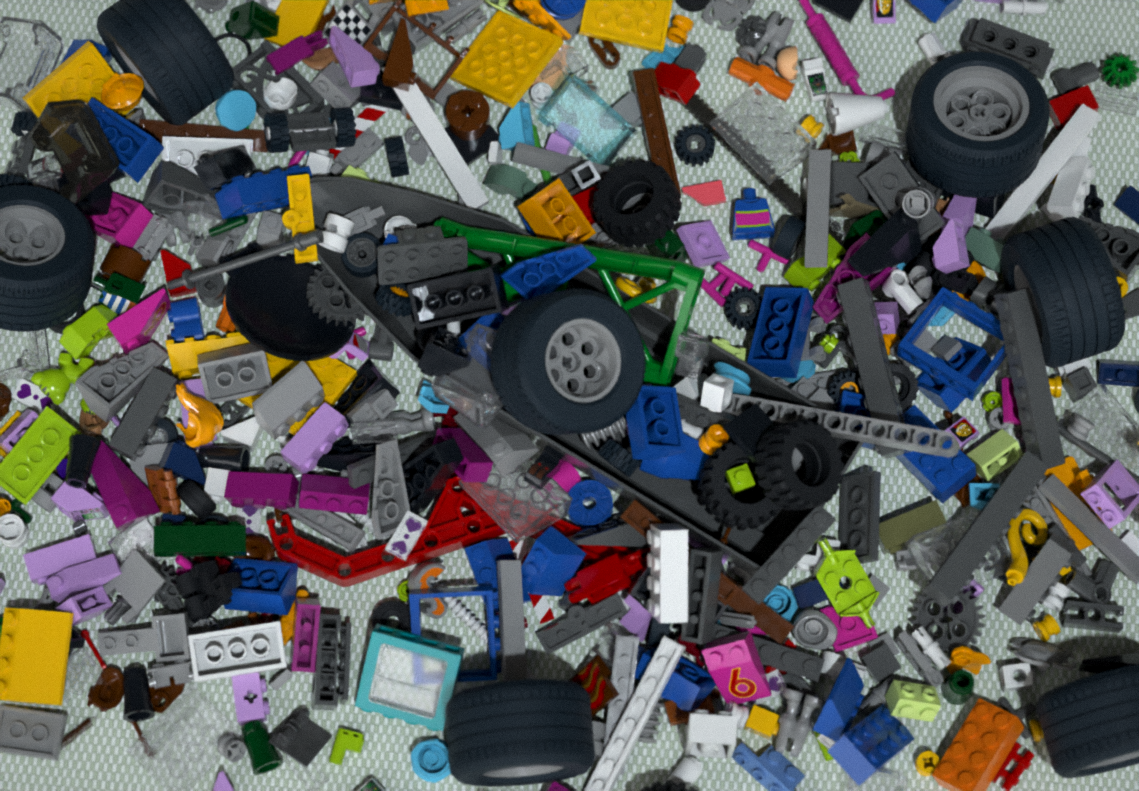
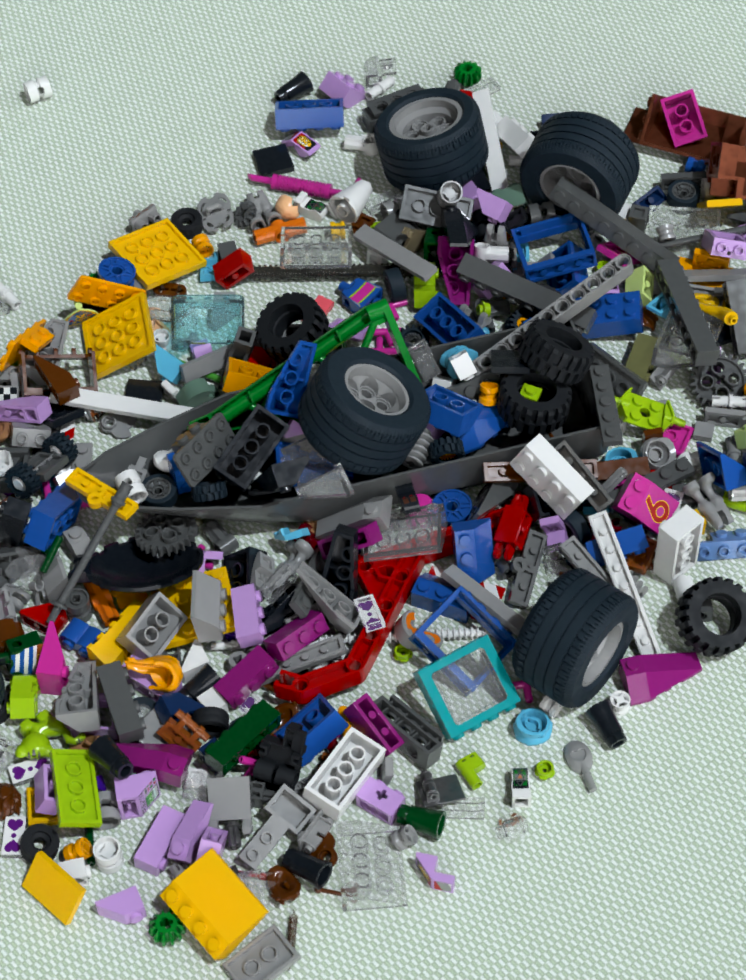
camera: 45 degrees left, 20 degrees down
dark grey hand [72,520,88,538] -> none
black tyre [372,601,411,633] -> none
black bush [385,136,410,178] -> none
light grey tile [434,82,461,109] -> none
light grey pin [445,8,487,45] -> none
reddish brown brick [446,90,490,141] -> none
reddish brown tile [632,68,681,196] -> none
black bush [676,124,715,167] -> none
dark blue slope [792,579,844,610] -> none
dark grey piece [861,643,902,683] -> none
none -> reddish brown tile [642,427,663,444]

